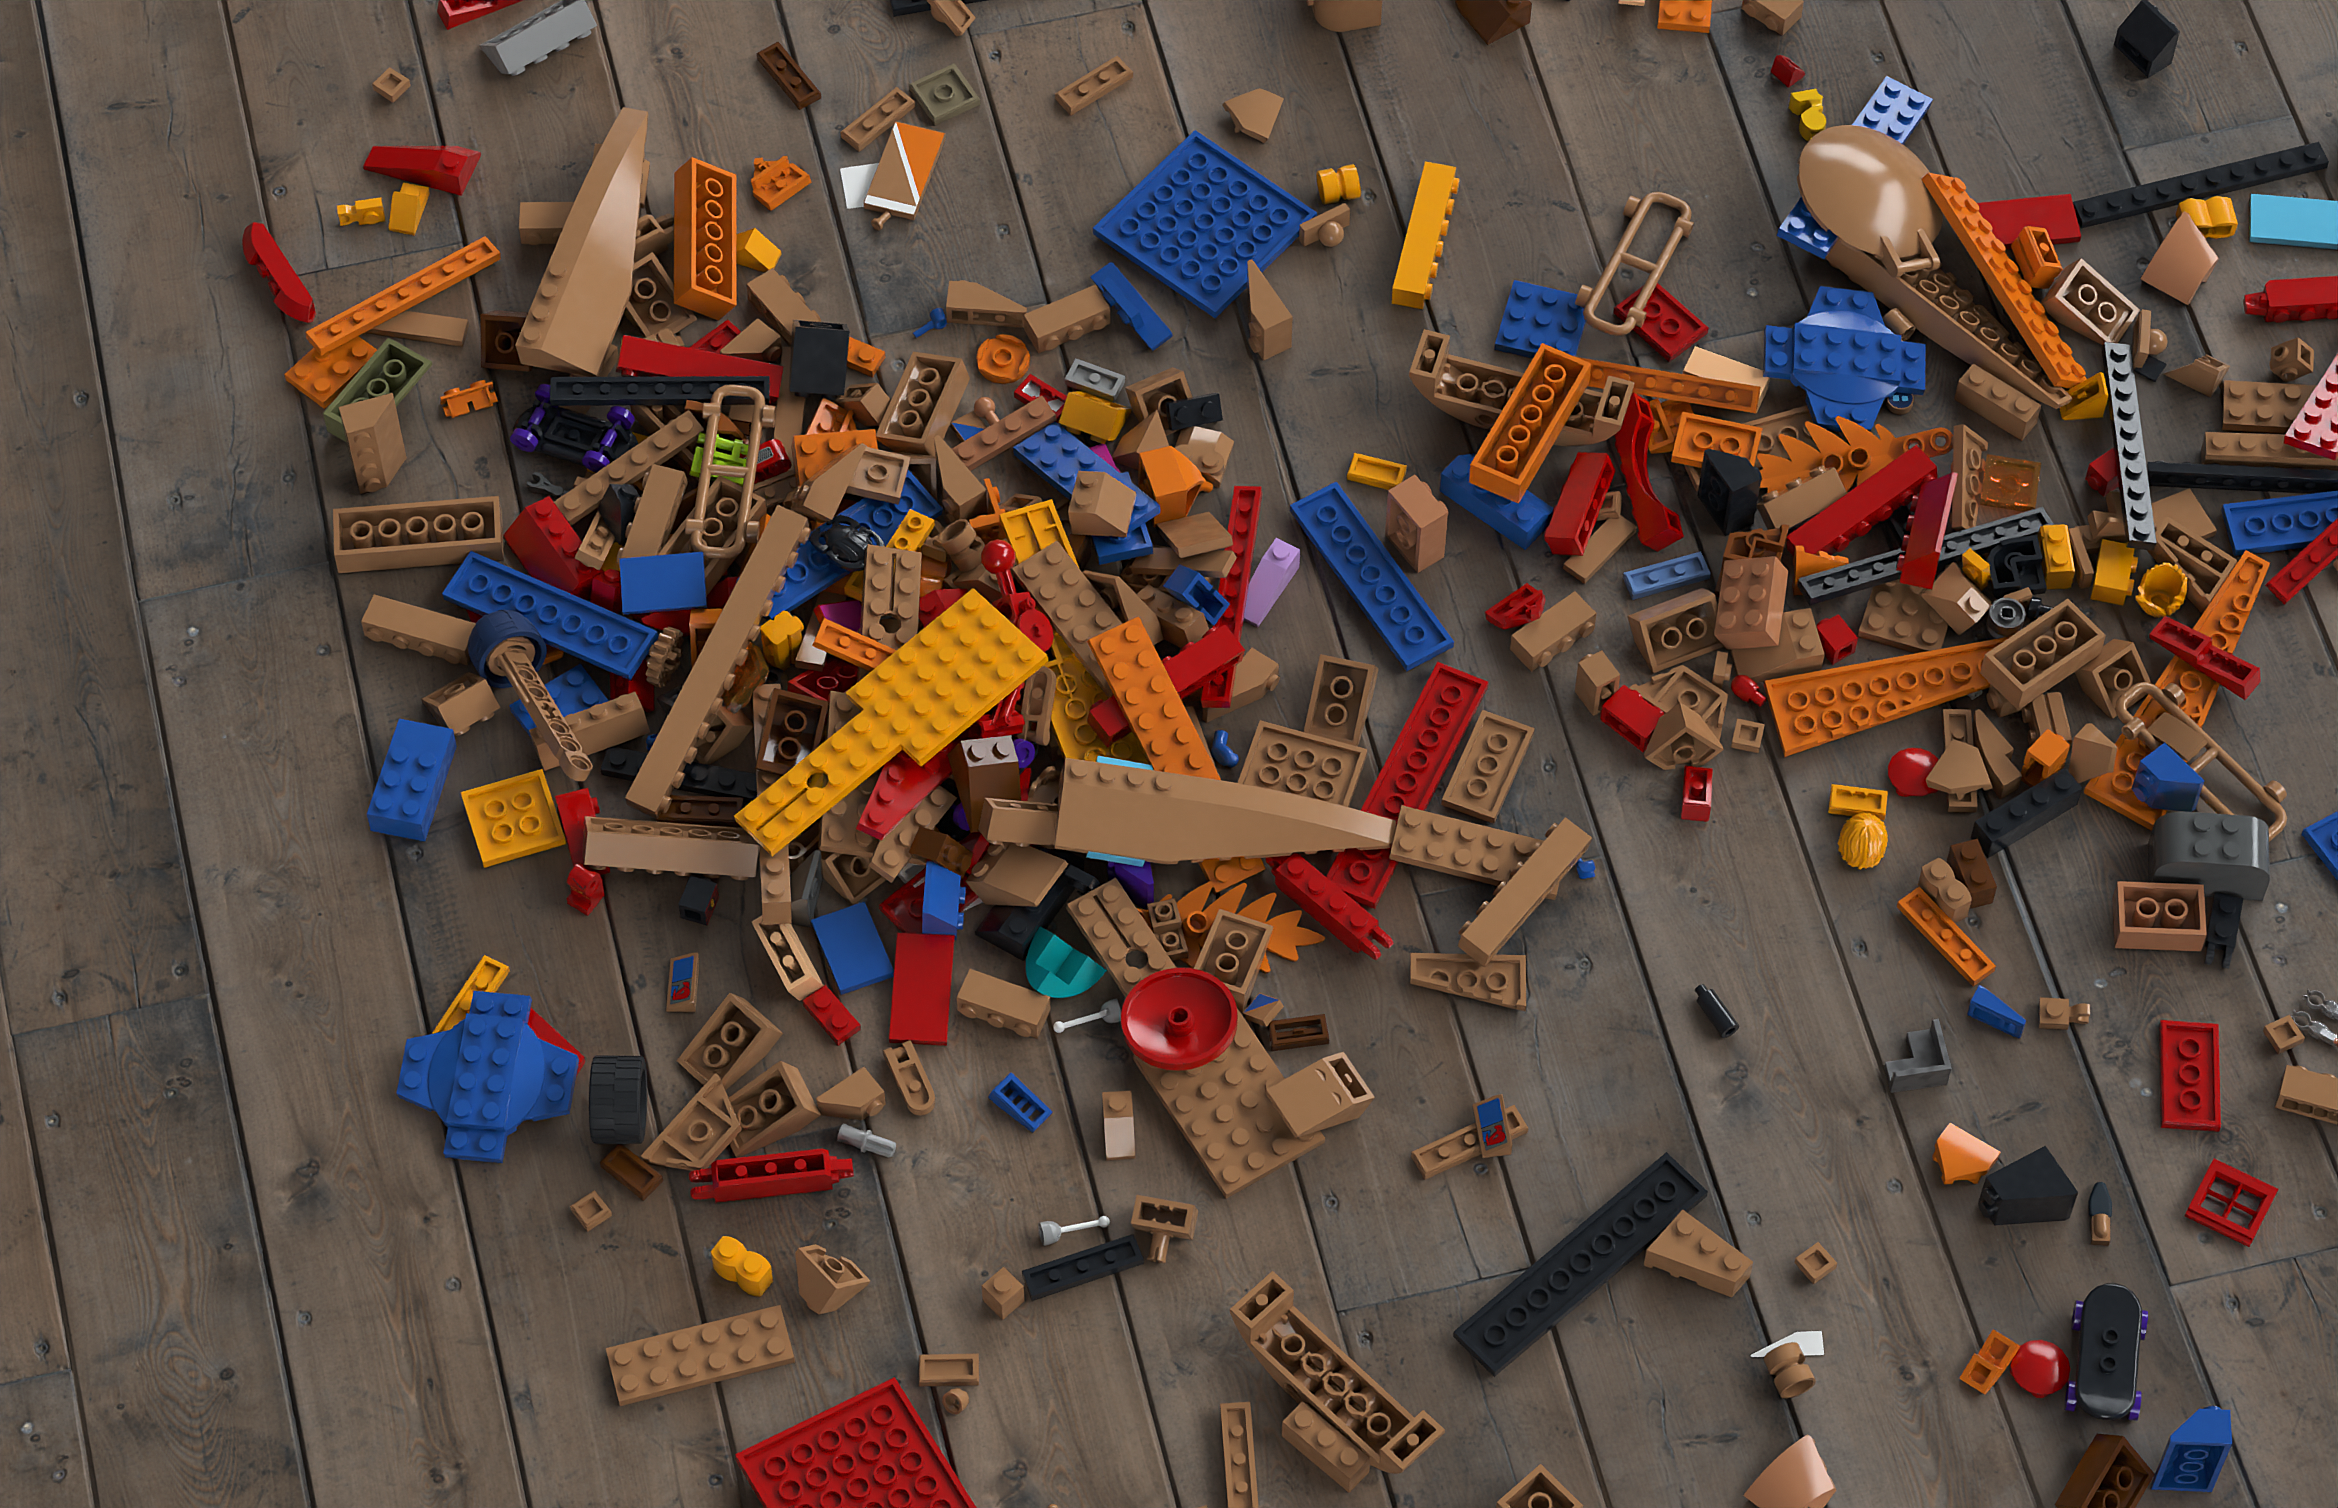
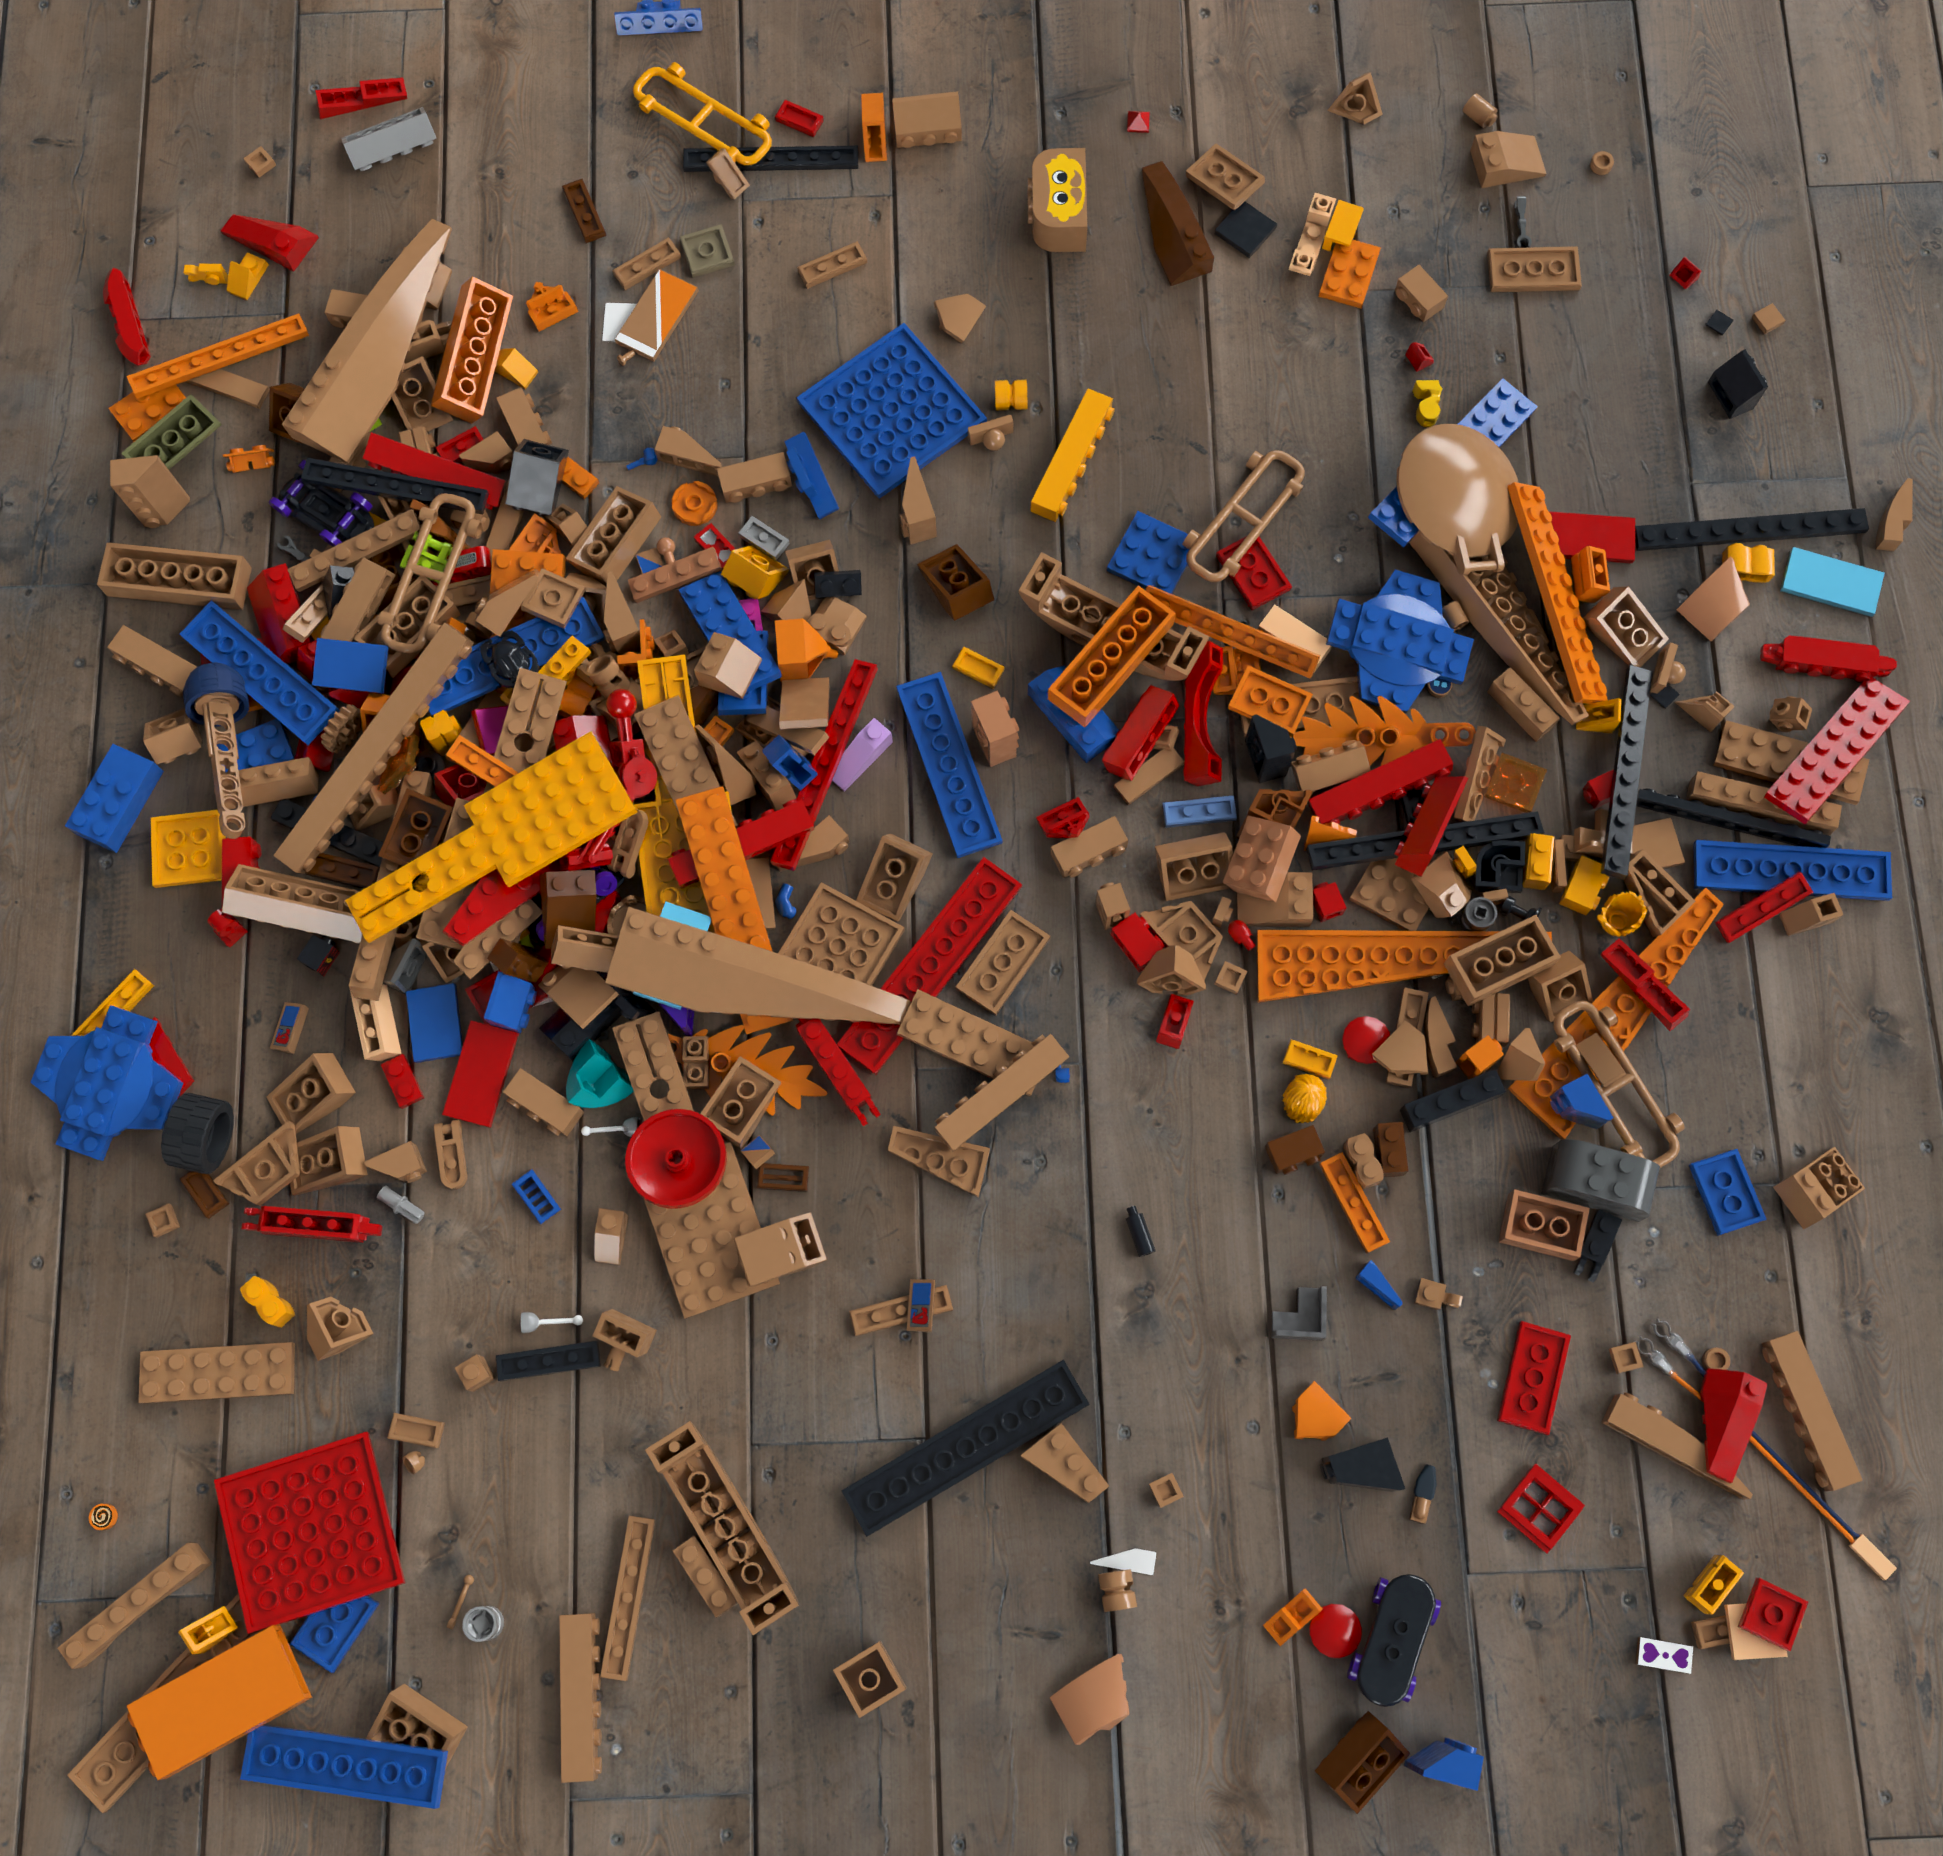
camera: 15 degrees right, 15 degrees up
none -> reddish brown slope [917,544,994,621]
none -> reddish brown brick [1265,1125,1325,1175]

